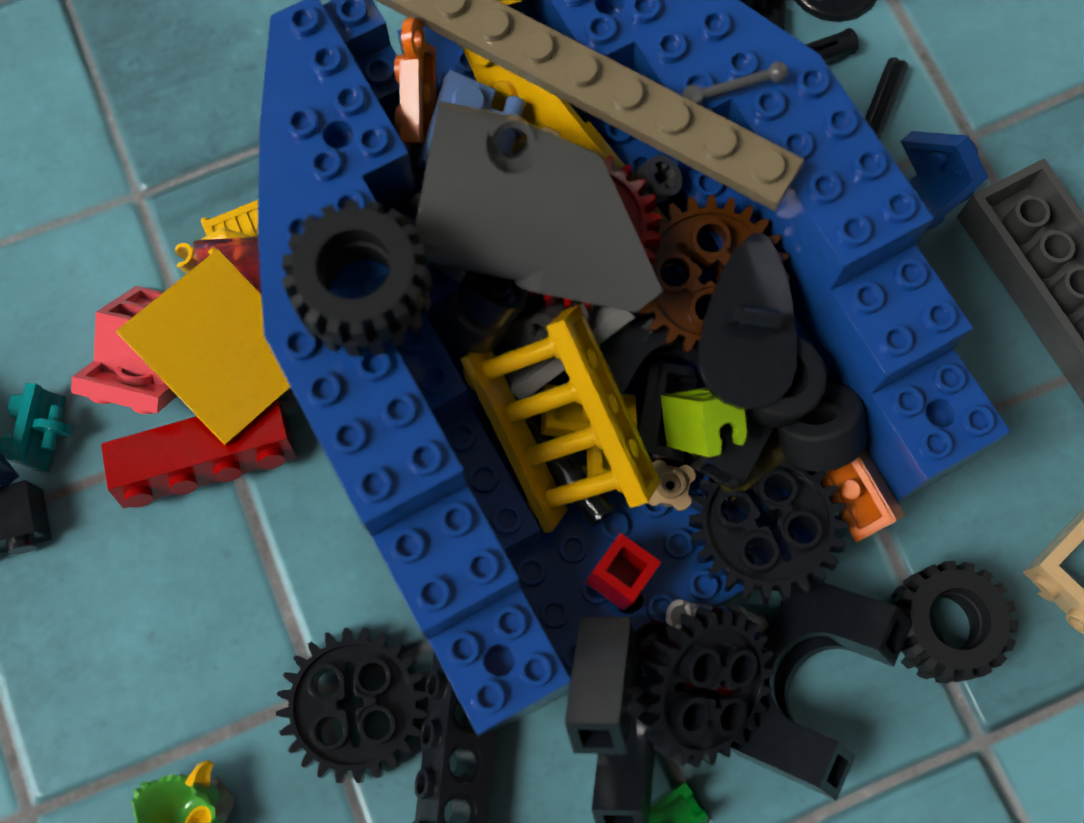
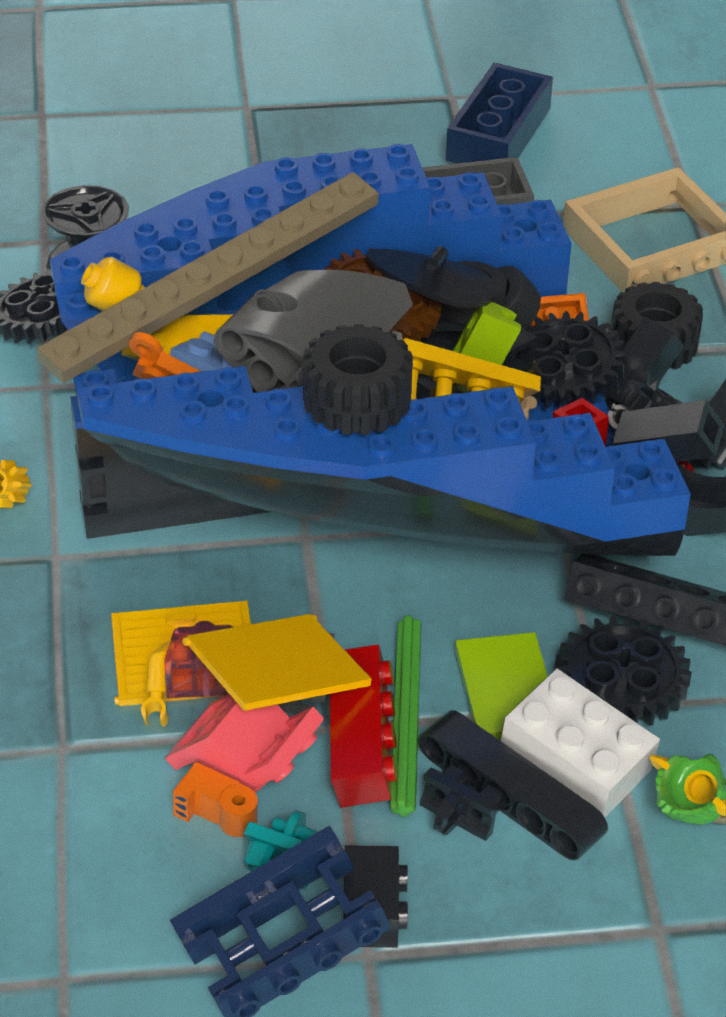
camera: 75 degrees left, 30 degrees down
dark grey hinge [682,61,789,105] -> none
none -> orange leg [173,762,258,837]
none -> bright green axle [390,615,422,817]
none -> black beam [418,710,608,861]
none -> black hips [420,765,502,841]
none -> lime tile [455,632,548,741]
none -> white brick [501,669,660,817]

